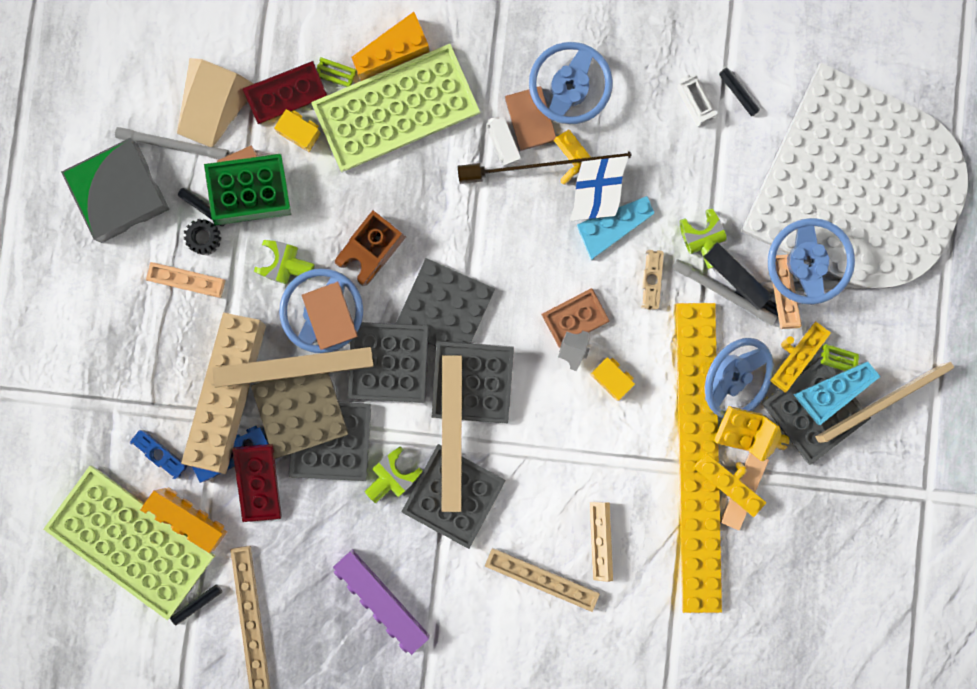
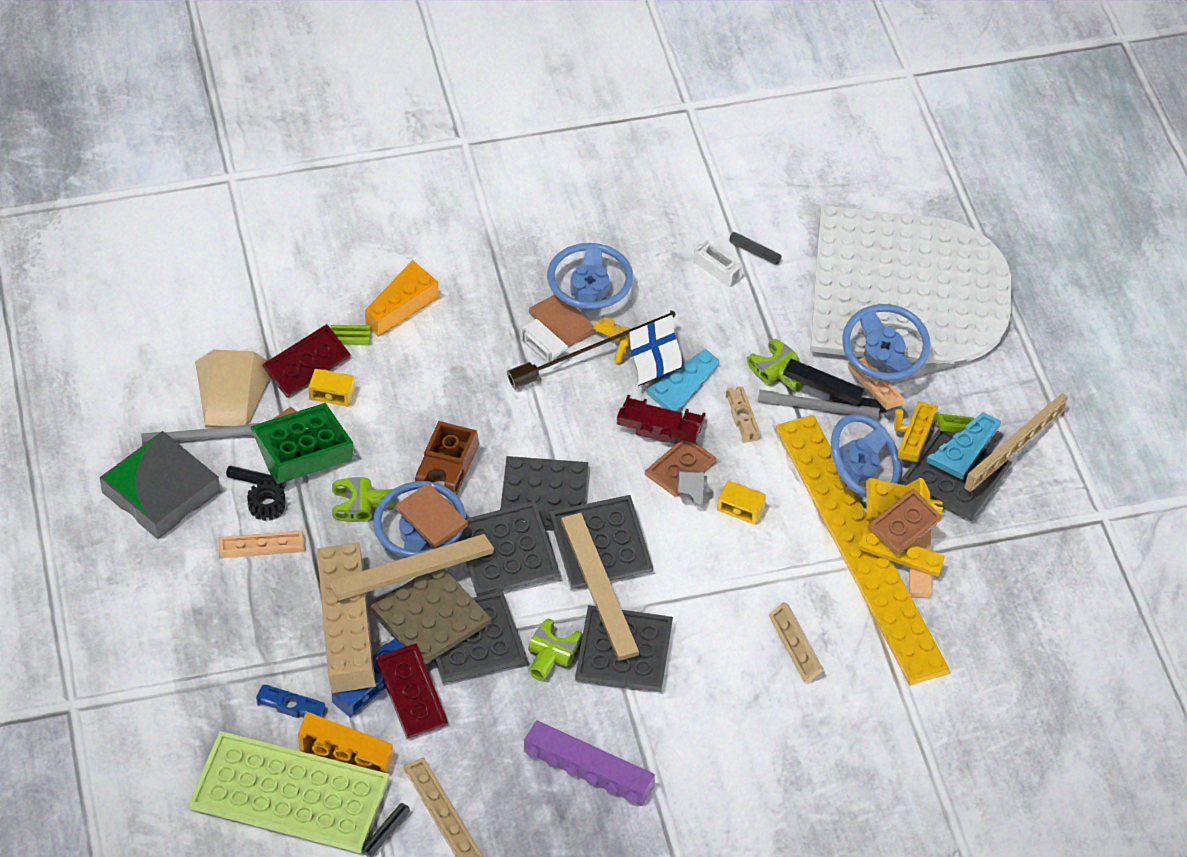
camera: 25 degrees left, 35 degrees down
yellowish green plate [311,44,480,173] -> none
tan plate [485,548,600,612] -> none
none -> dark red bracket [617,395,706,444]
none -> nougat tile [867,488,942,557]

